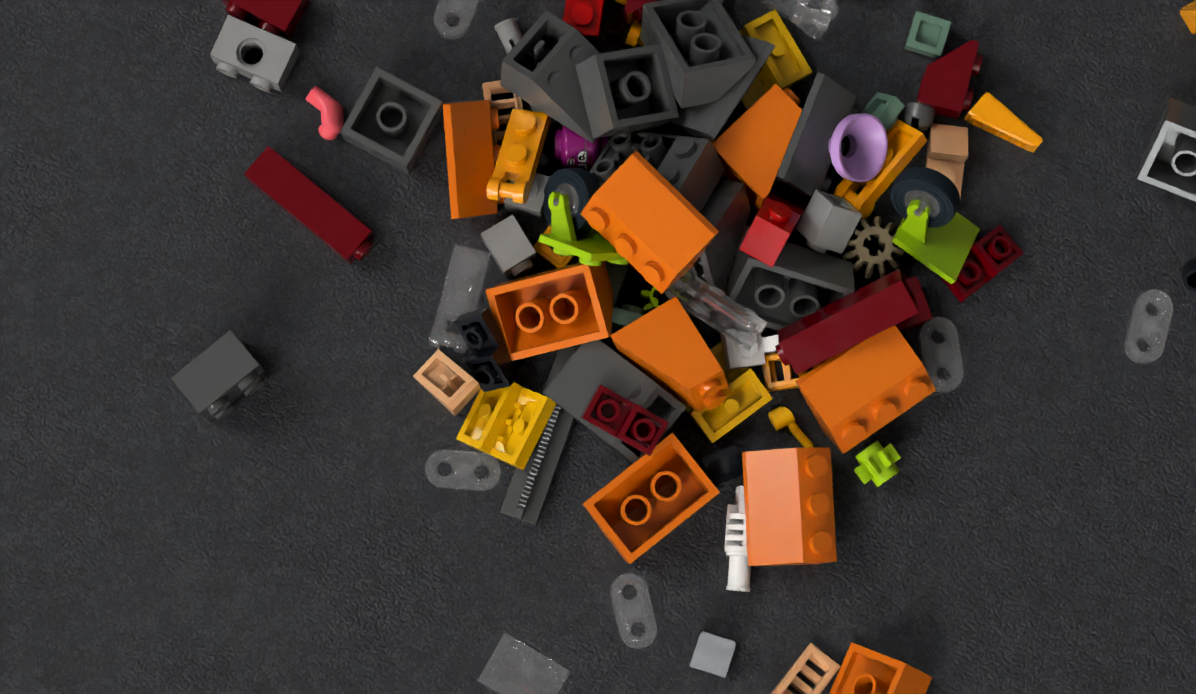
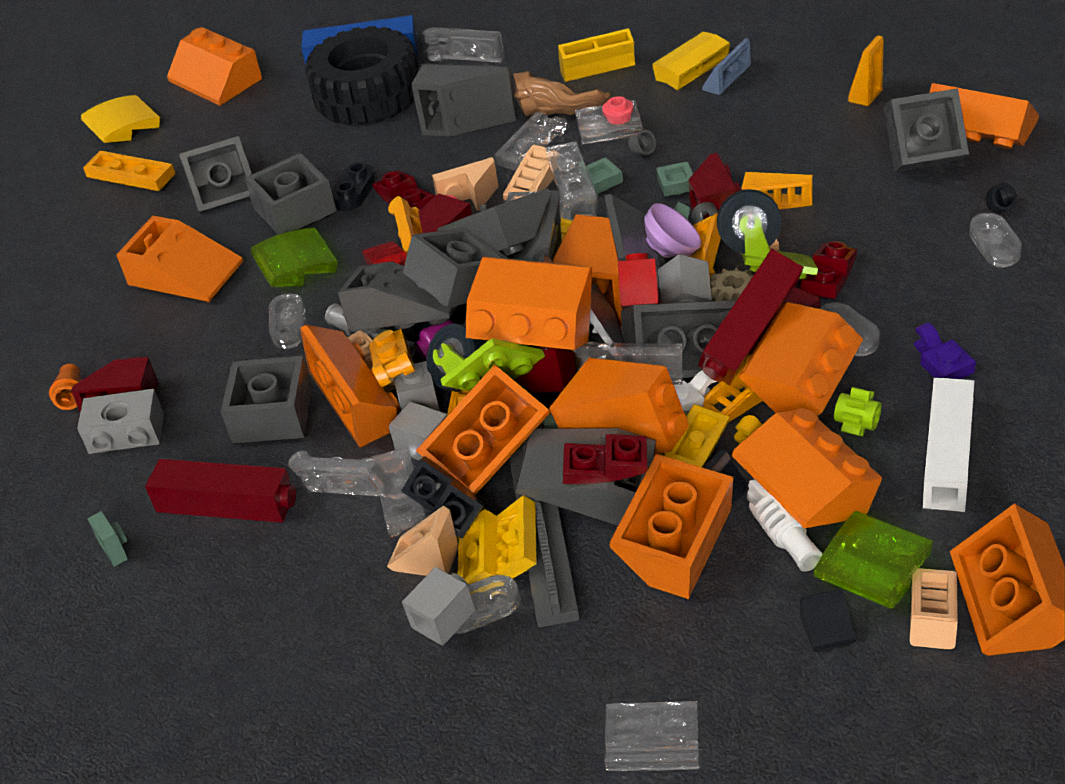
camera: 20 degrees left, 40 degrees down
dark grey brick [171,330,268,421] -> none
coral arm [306,86,344,140] -> none
clear plate [610,573,657,649] -> none
none -> sand green plate [87,511,128,567]
none -> clear plate [288,451,394,497]
none -> light grey brick [402,567,475,646]
none -> clear neon green slope [813,511,933,609]
none -> dark purple plate [914,322,976,379]
none -> white brick [923,378,974,512]

